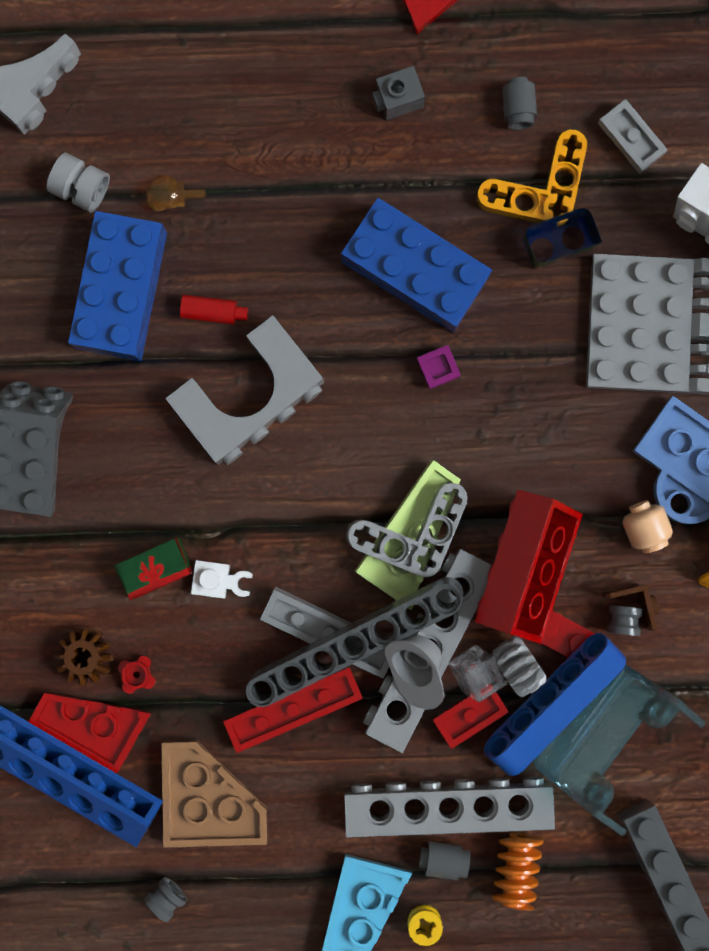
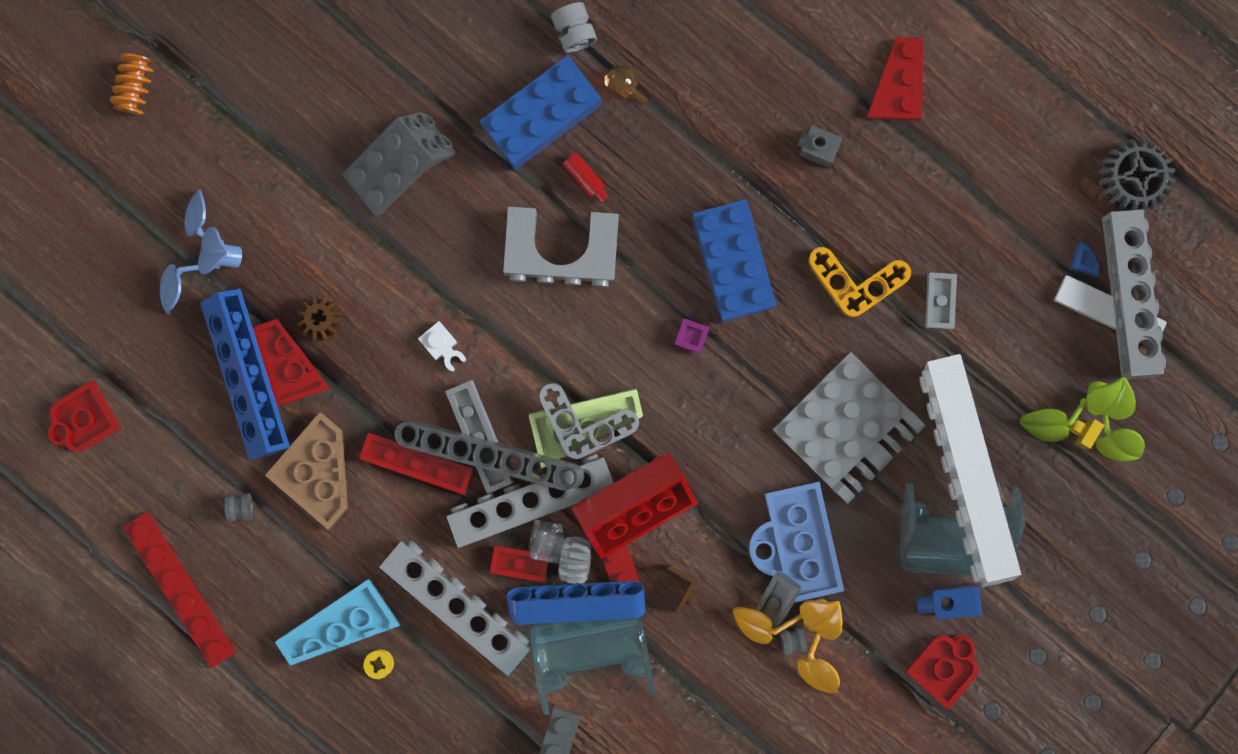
camera: 40 degrees right, 0 degrees up
dark green piece [113,537,193,600] -> none
red plate [118,656,156,694] -> none
light grey piece [385,630,444,710] -> none
dark grey brick [419,841,470,881] -> none
orange piece [492,832,544,911] -> none
dark grey brick [502,77,538,130] -> none
clear blue piece [522,208,602,270] -> none
dark grey wheel [606,605,643,636] -> none
light nougat head [622,500,673,553] -> none

